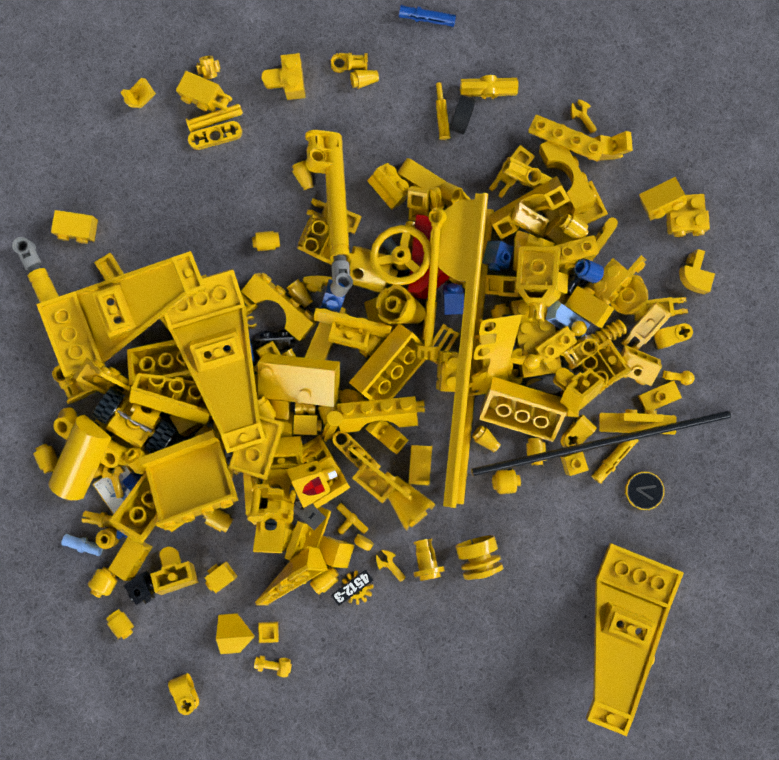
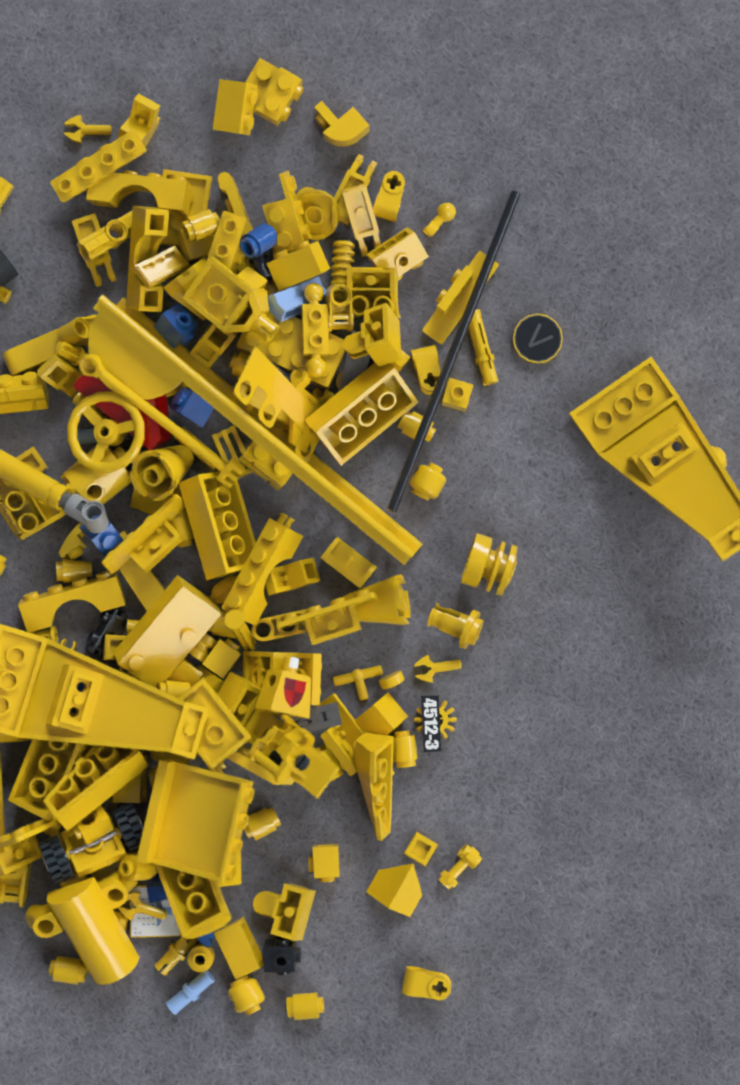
camera: 55 degrees left, 0 degrees up
yellow cone [472,425,501,453] -> none
yellow plate [638,380,682,411] -> none

